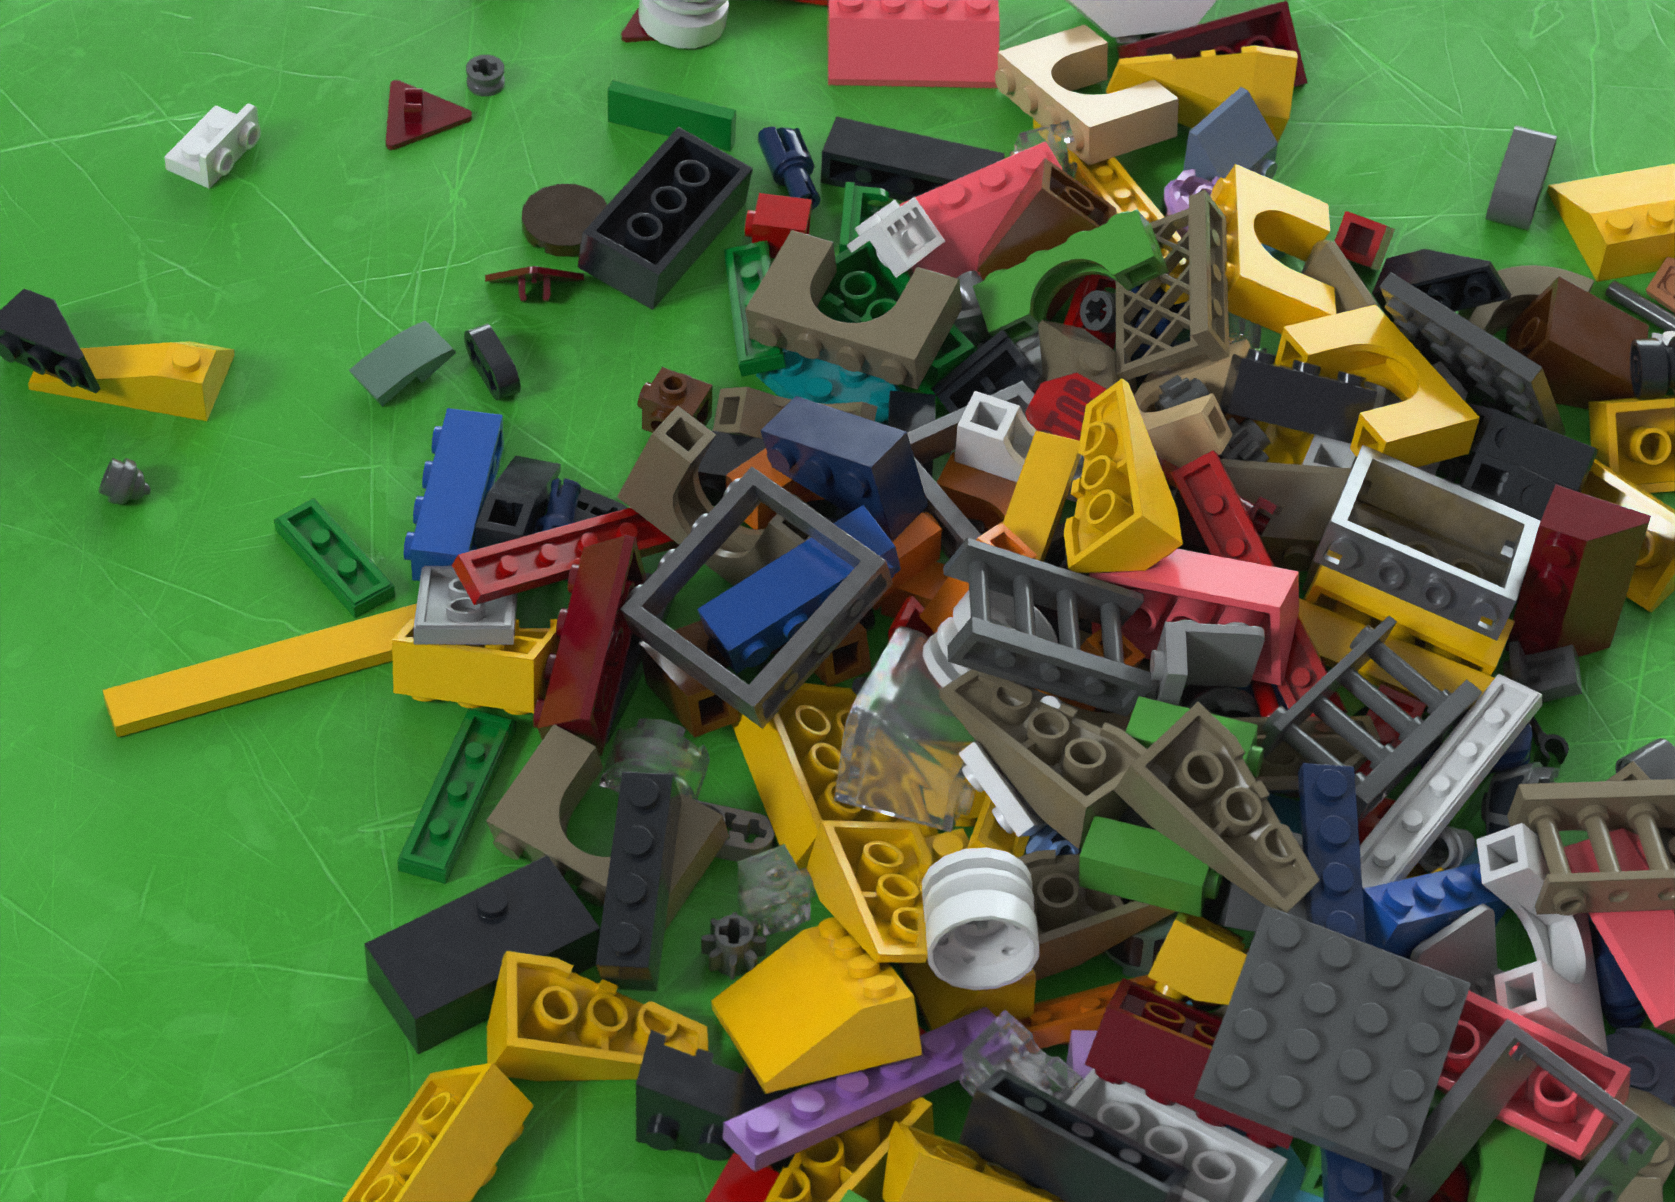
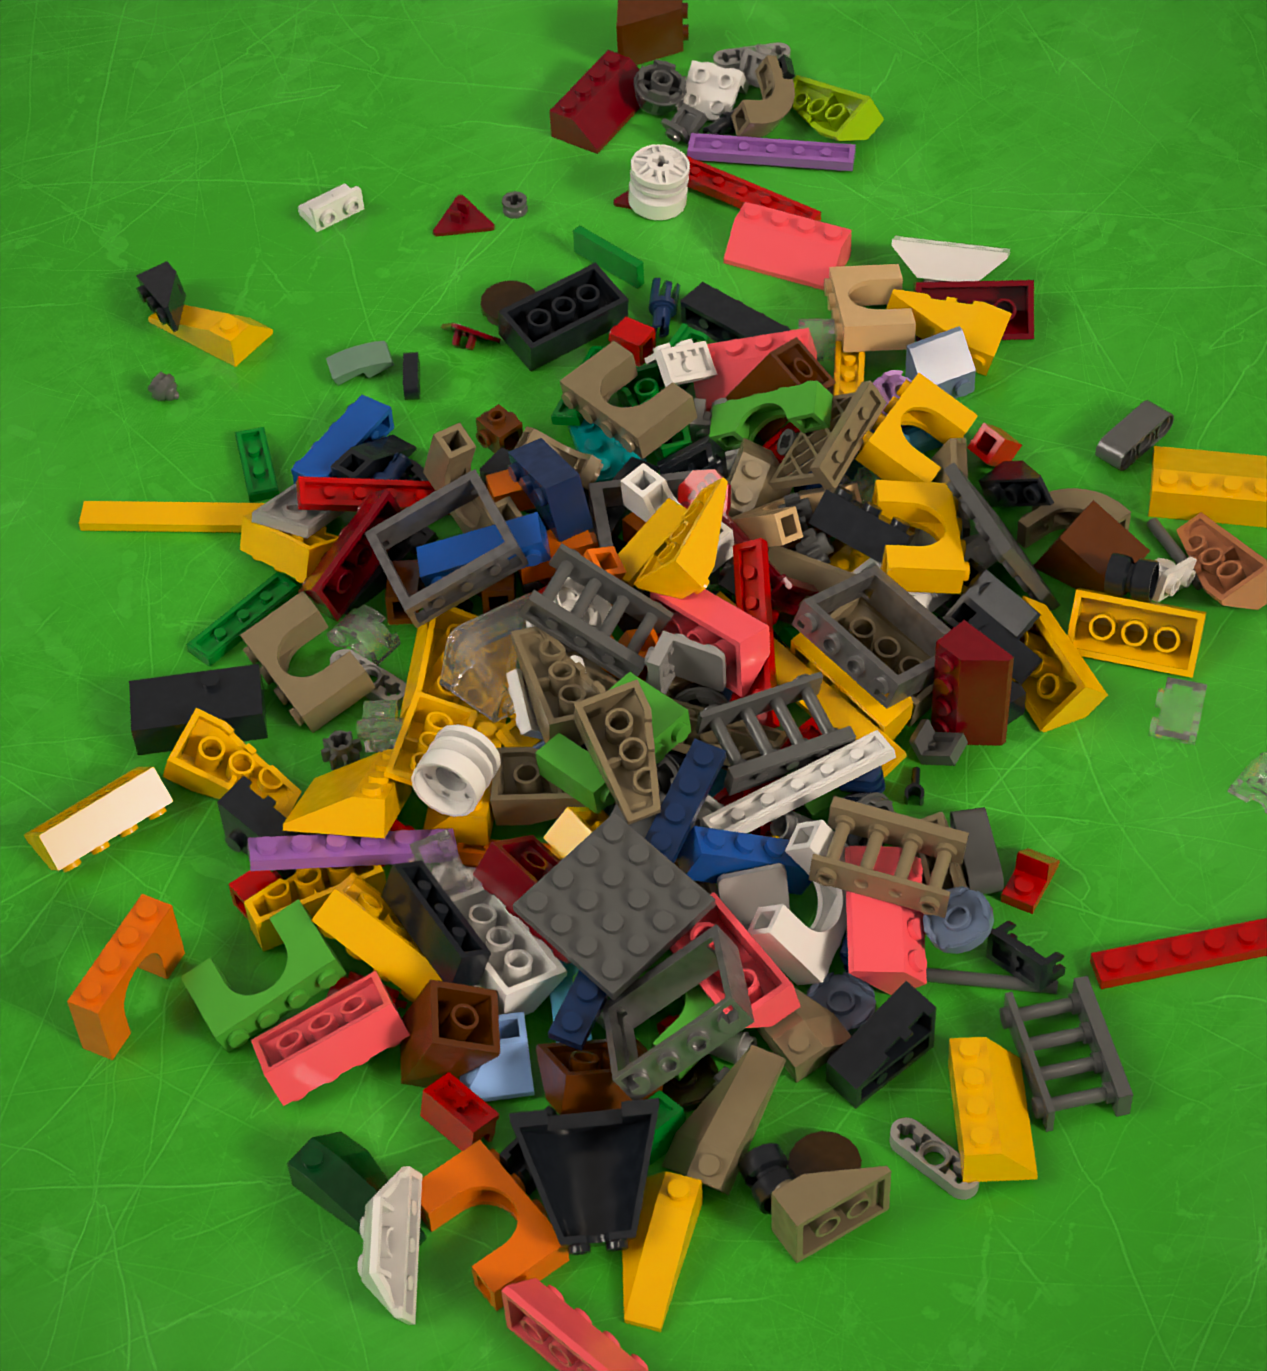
camera: 30 degrees right, 0 degrees up
black brick [596,771,681,991] -> none

